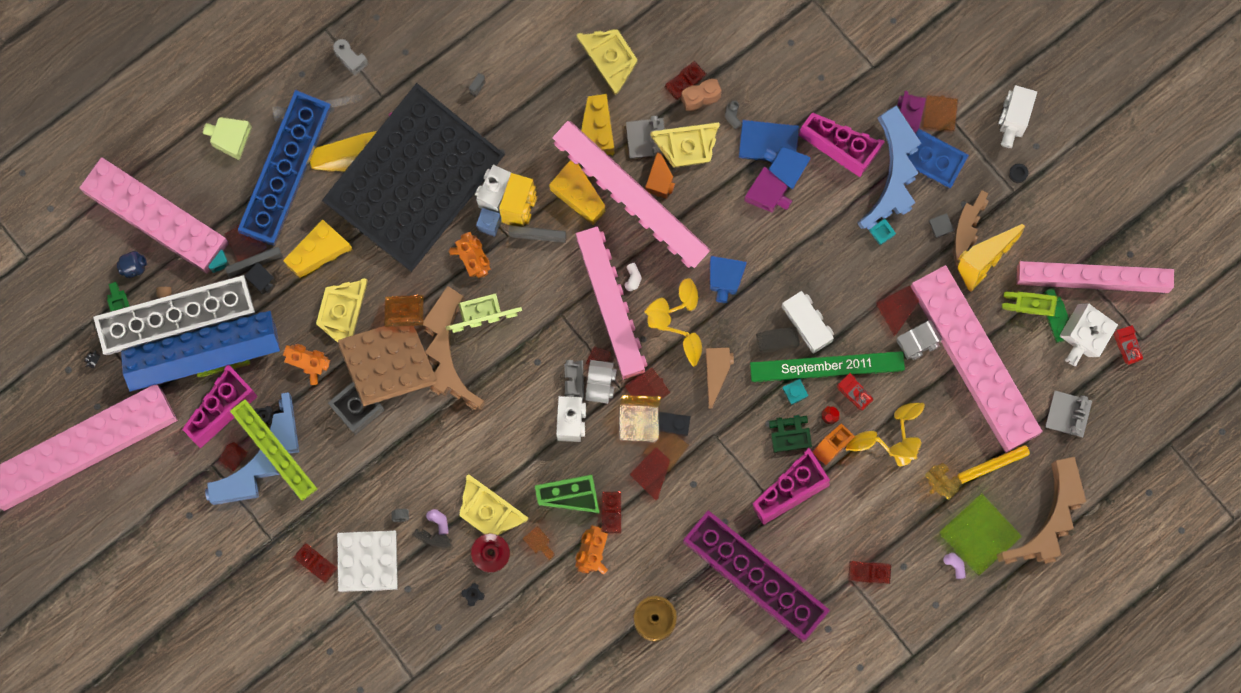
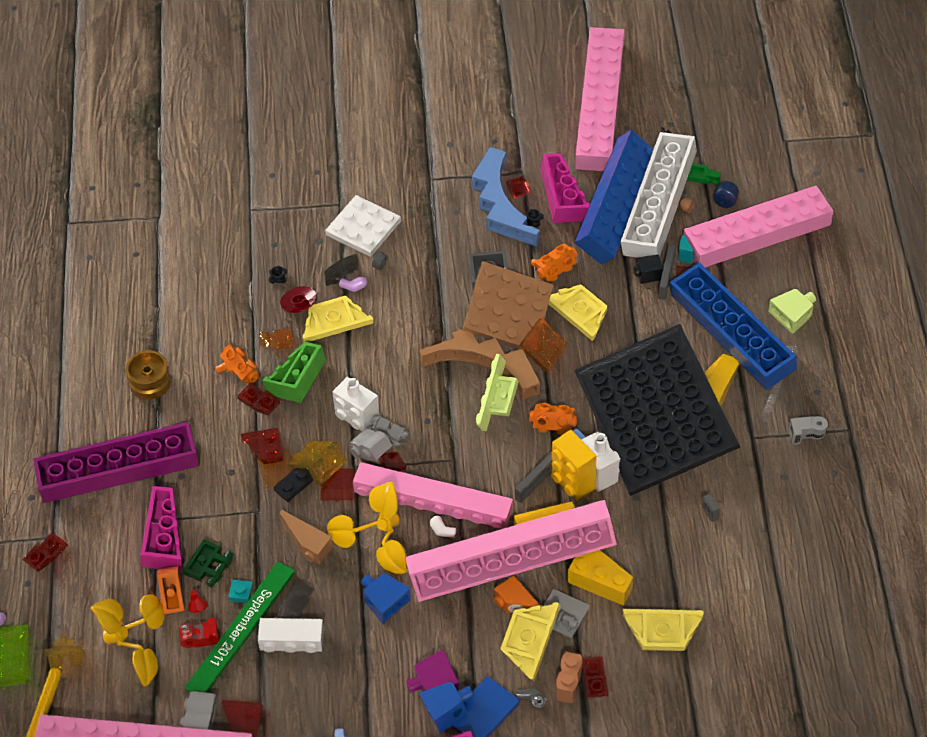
camera: 125 degrees right, 25 degrees down
lime plate [230,399,317,501] -> none
yellow wedge [283,220,353,278] -> none
clear red slope [293,543,338,584] -> none

